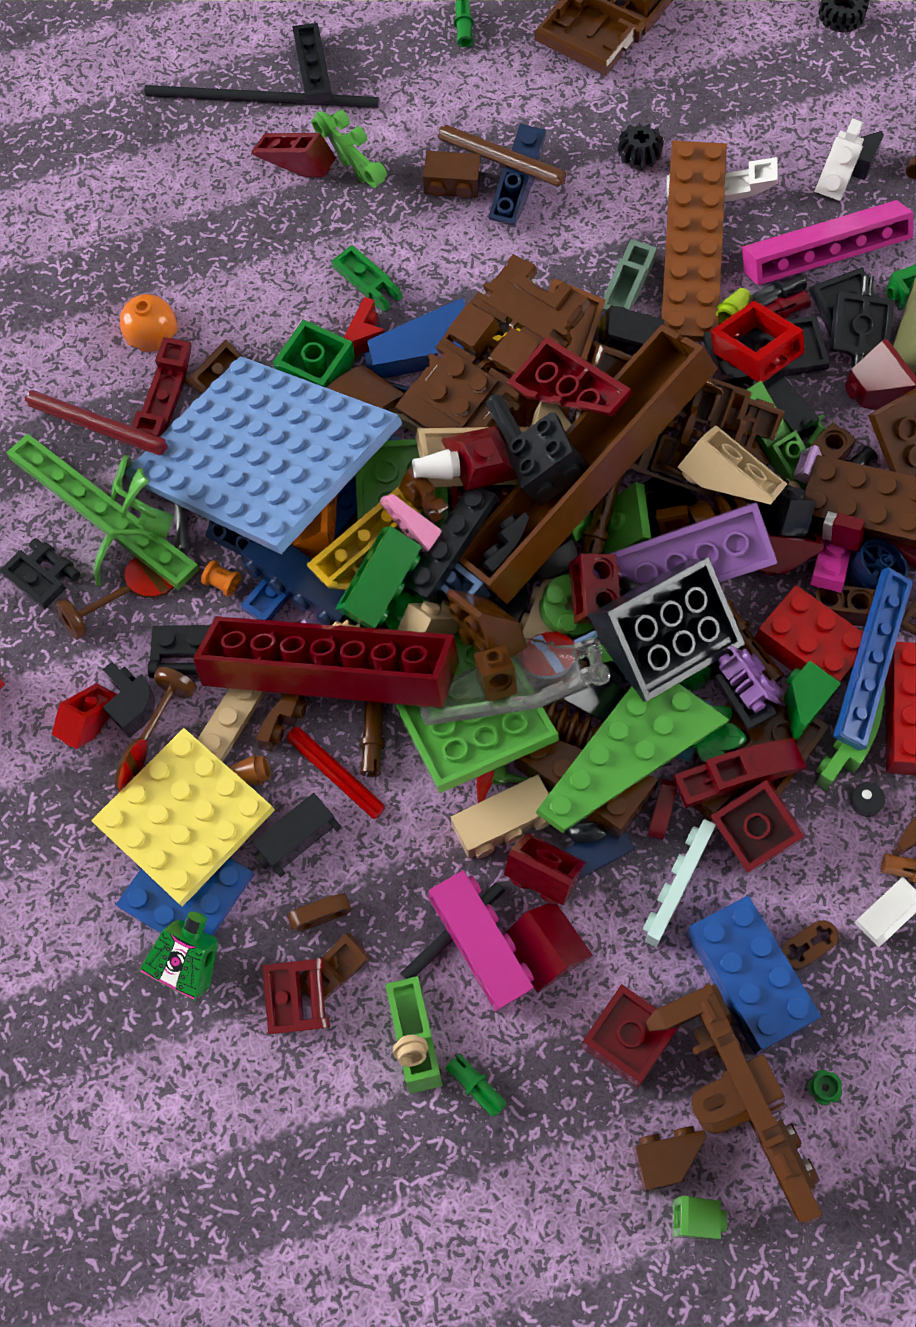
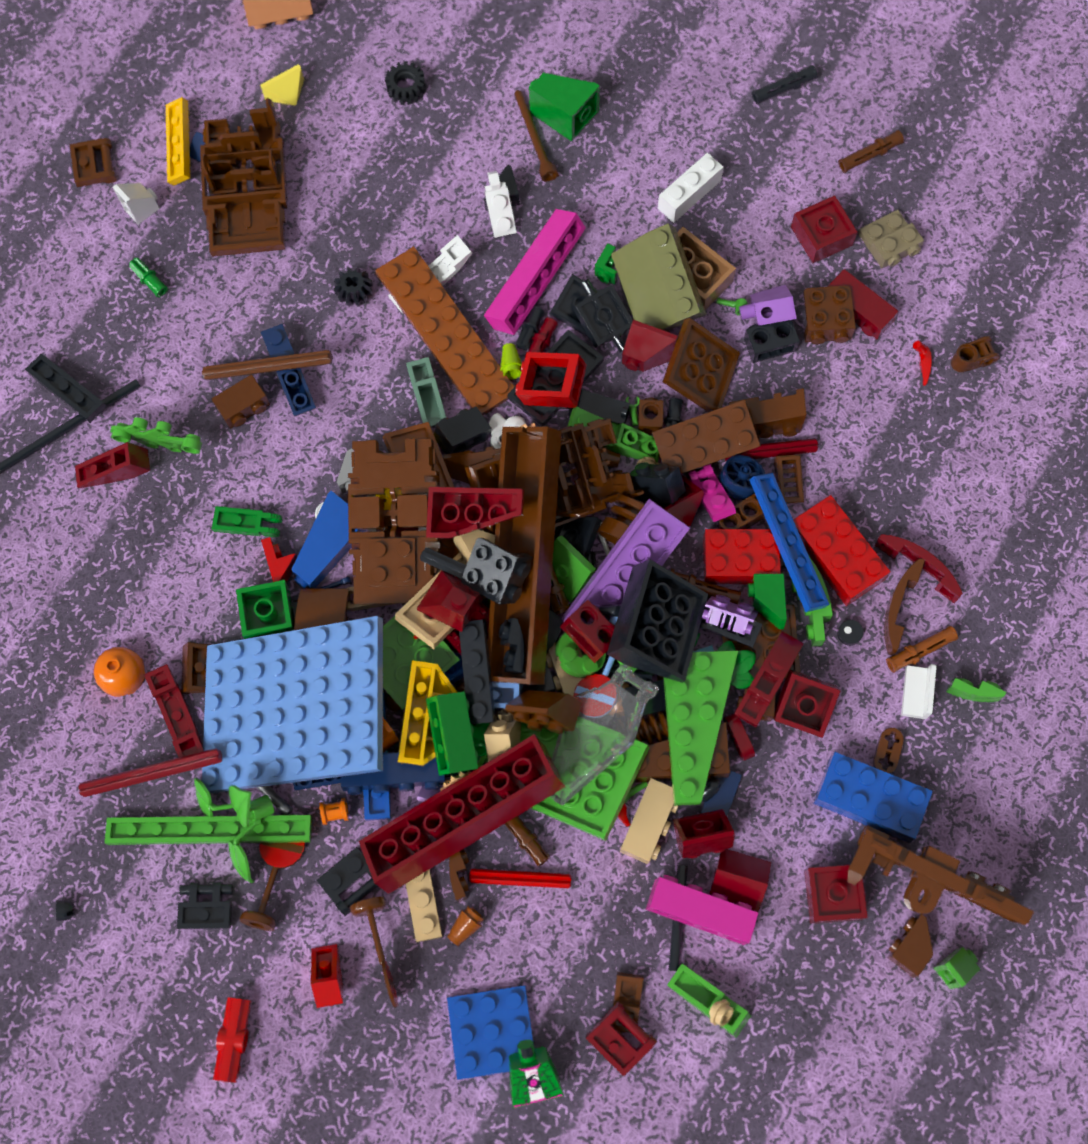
camera: 40 degrees left, 5 degrees up
light yellow plate [91,728,275,907] -> none
black brick [103,662,155,738] -> none
black brick [252,793,342,878] -> none
reddish brown beam [287,893,352,932] -> none
bright pink slope [379,494,442,552] -> none
reddish brown plate [399,467,448,524] -> none
white cone [412,449,460,480] -> none
green axle [445,1053,506,1117] -> none
reddish brown brick [474,645,518,702] -> none
light aqua plate [643,819,716,948] -> none
reddish brown plate [656,505,691,535] -> none
tan slope [678,425,787,505] -> none
lavender slope [793,445,822,484] -> none
green plate [808,1070,842,1105] -> none
dark red piece [822,511,865,552] -> none

